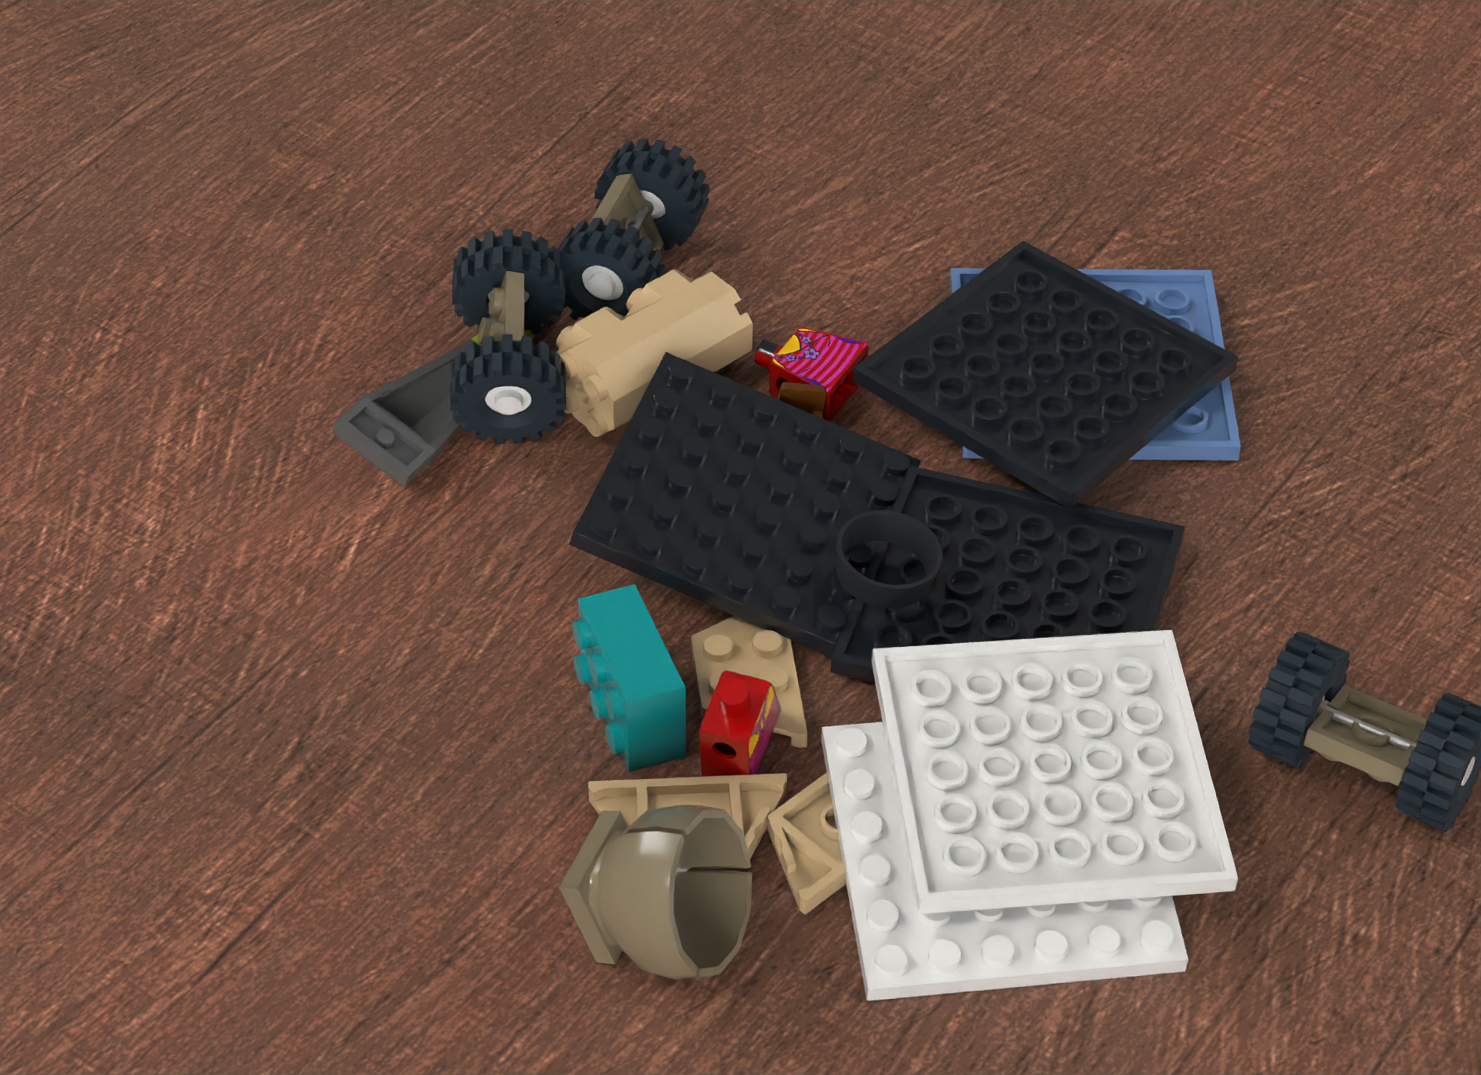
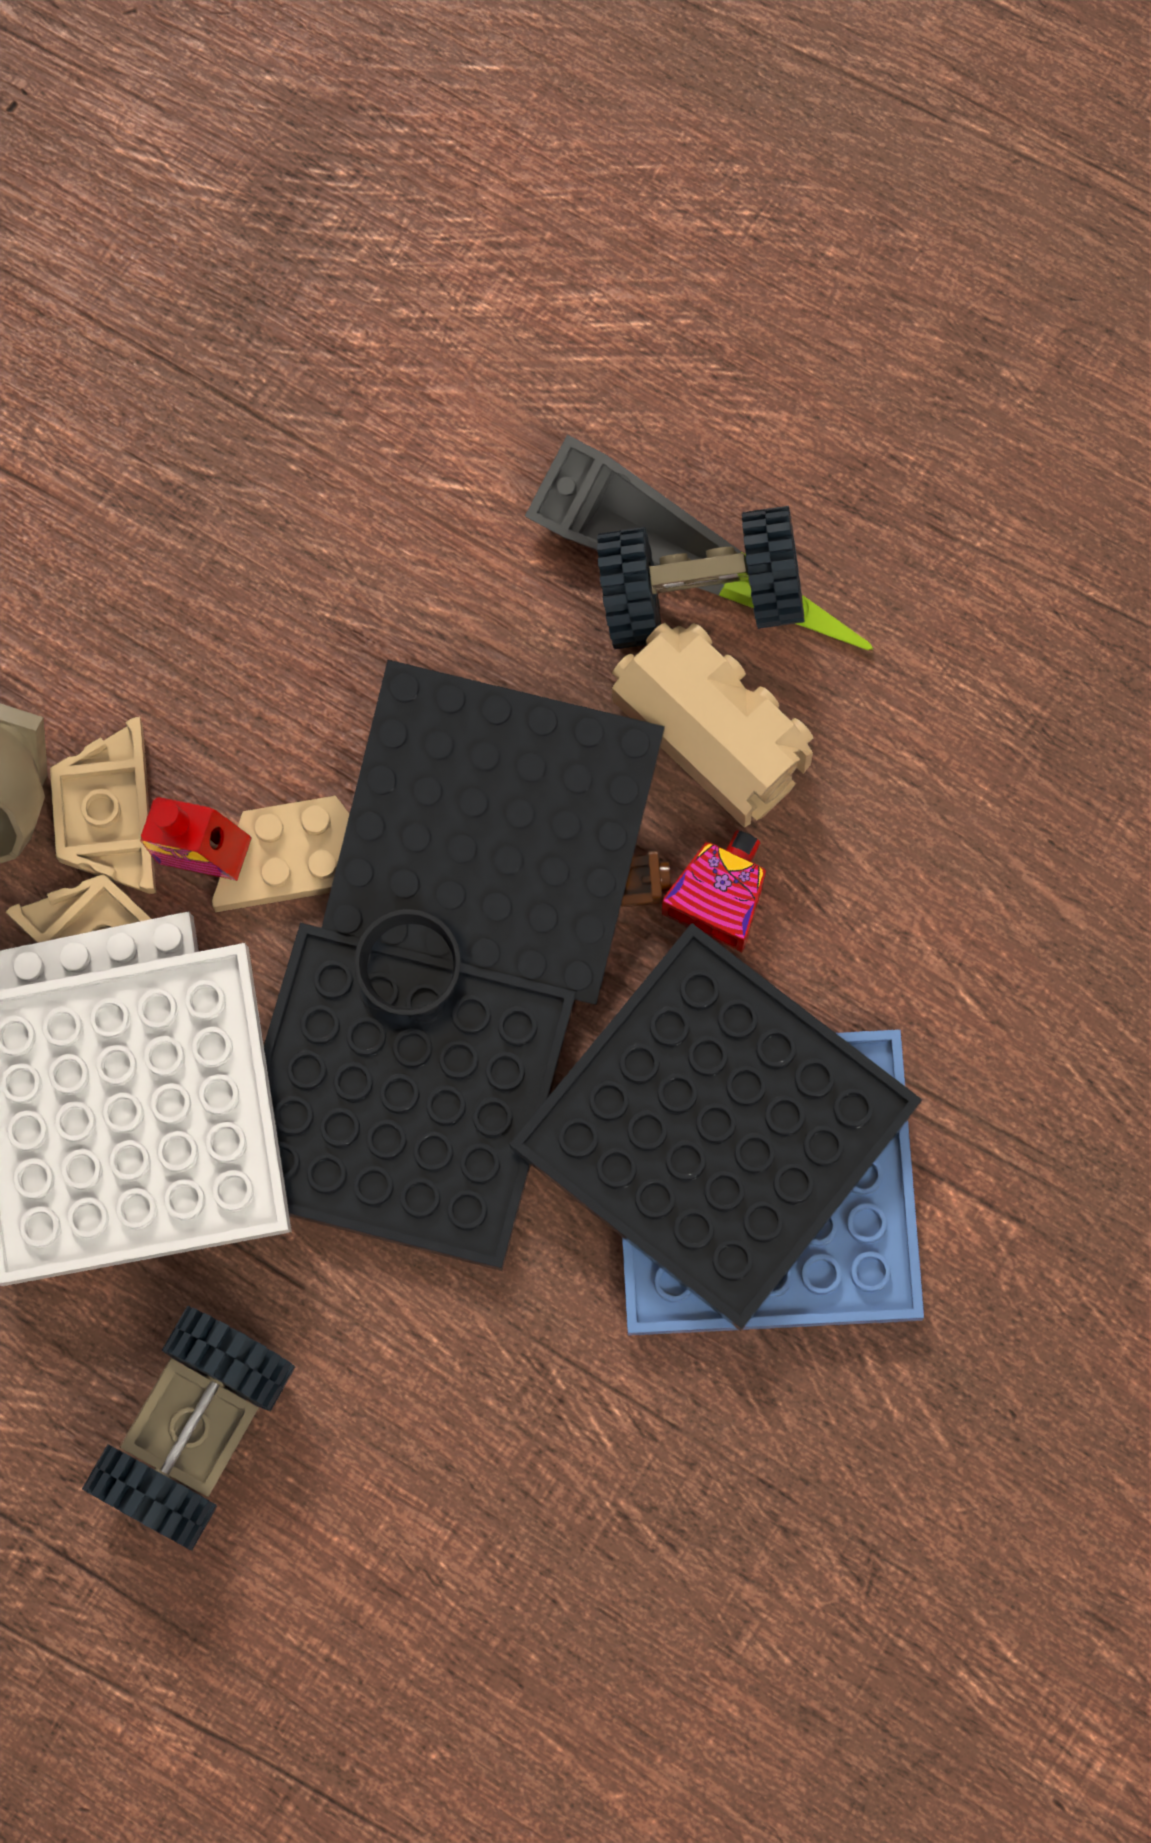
camera: 90 degrees right, 30 degrees up
black plate [558,138,710,321] -> none
teal brick [572,584,686,772] -> none

